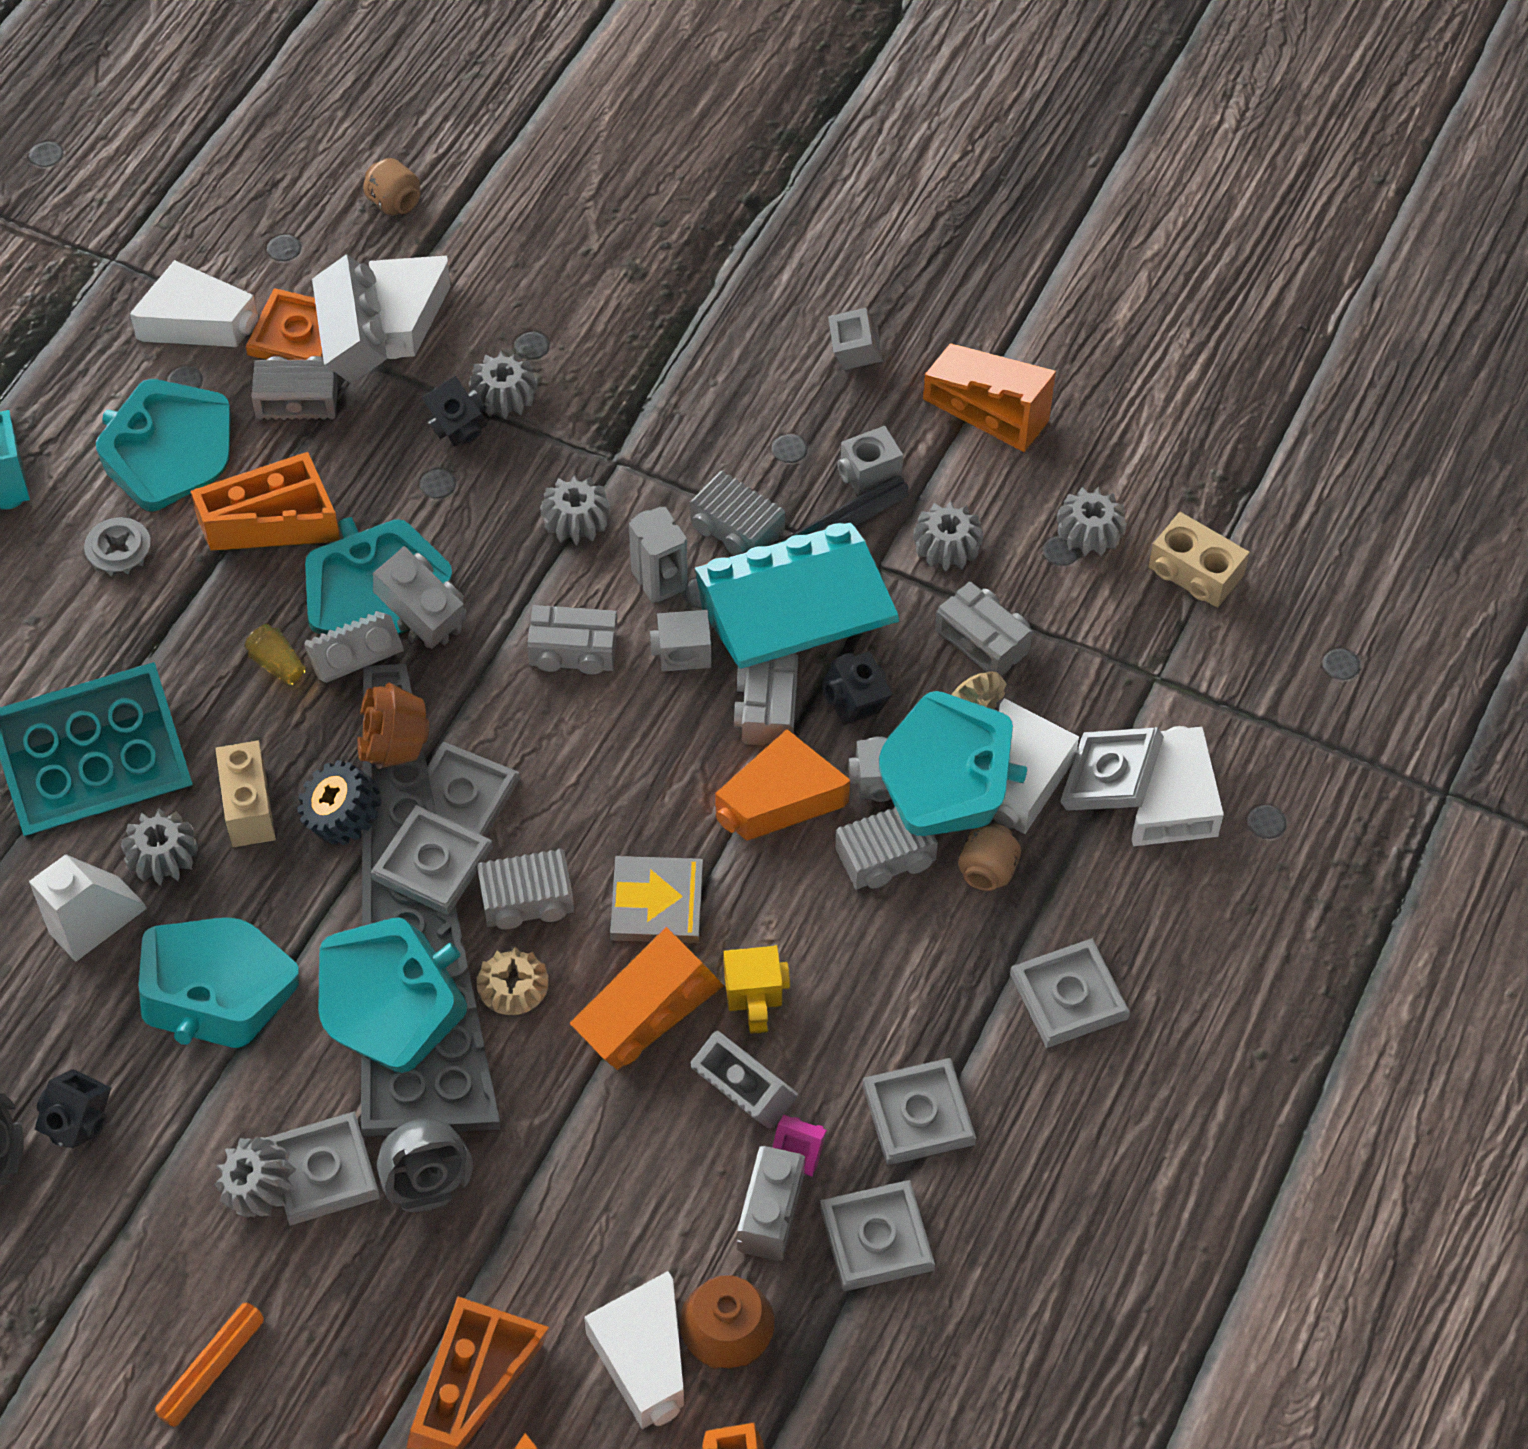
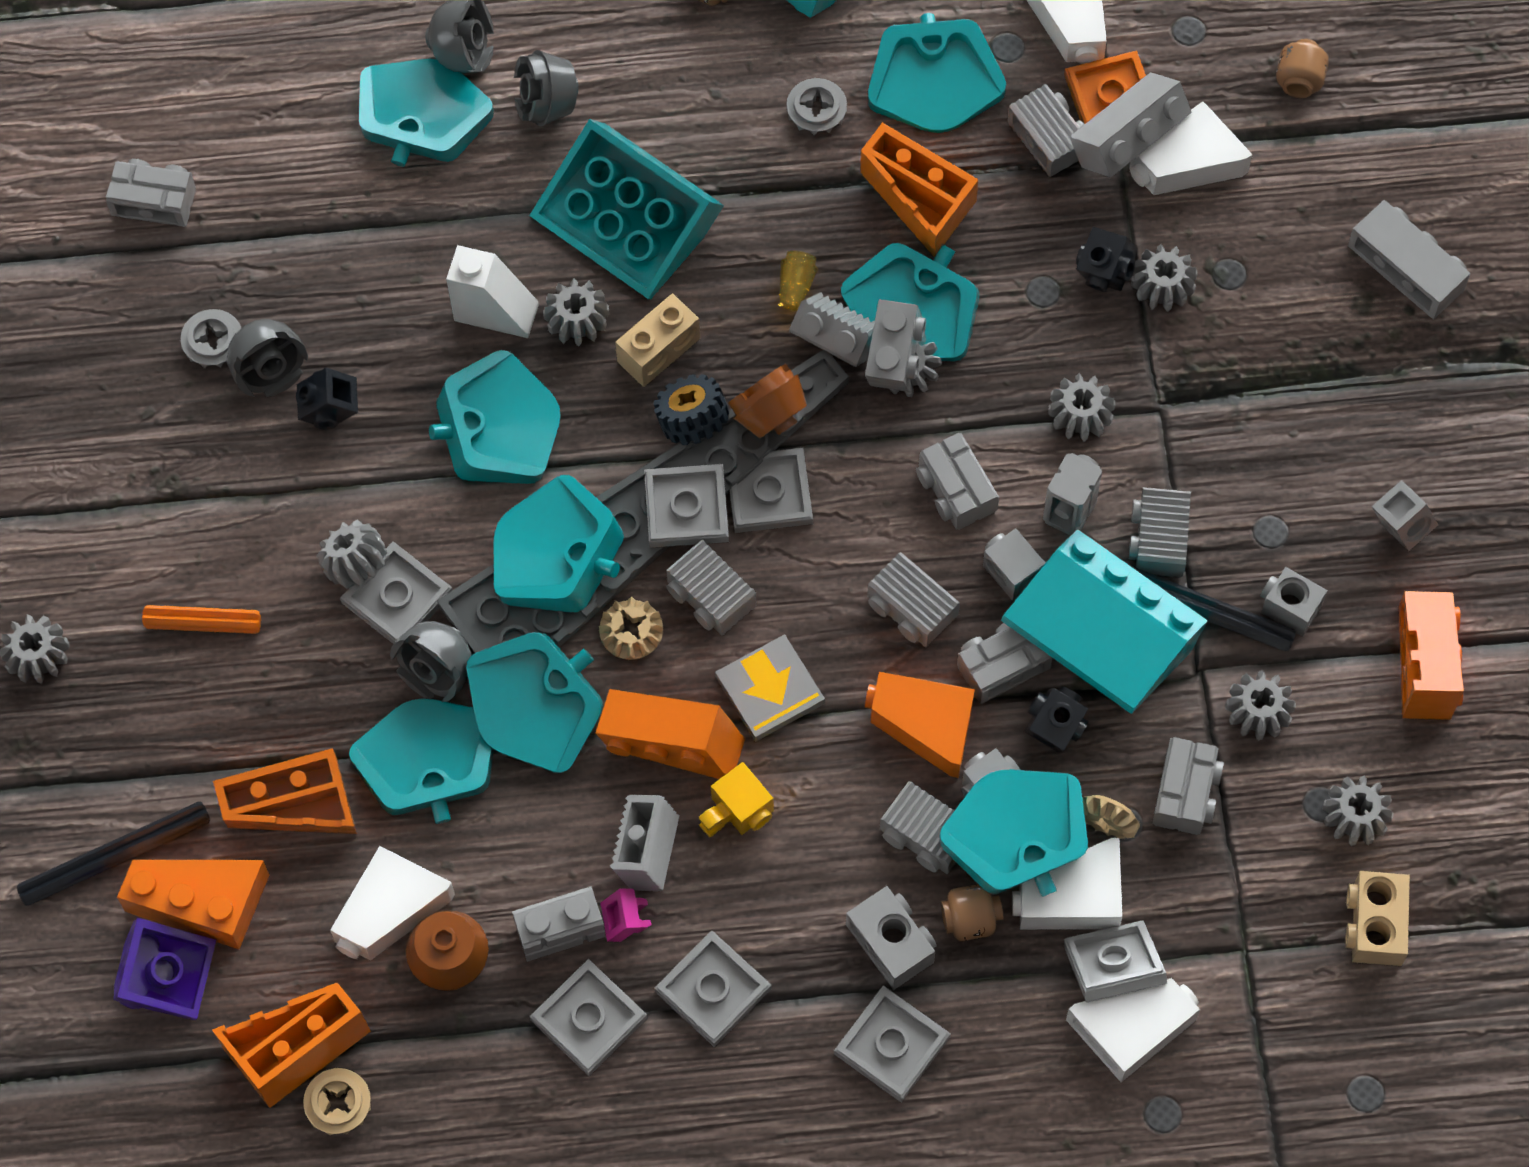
camera: 60 degrees right, 10 degrees up
none -> teal animal [349,699,494,824]
none -> teal animal [466,632,603,773]
none -> light grey brick [846,886,937,990]
none -> light grey brick [868,552,960,647]
none -> light grey brick [1348,200,1471,320]

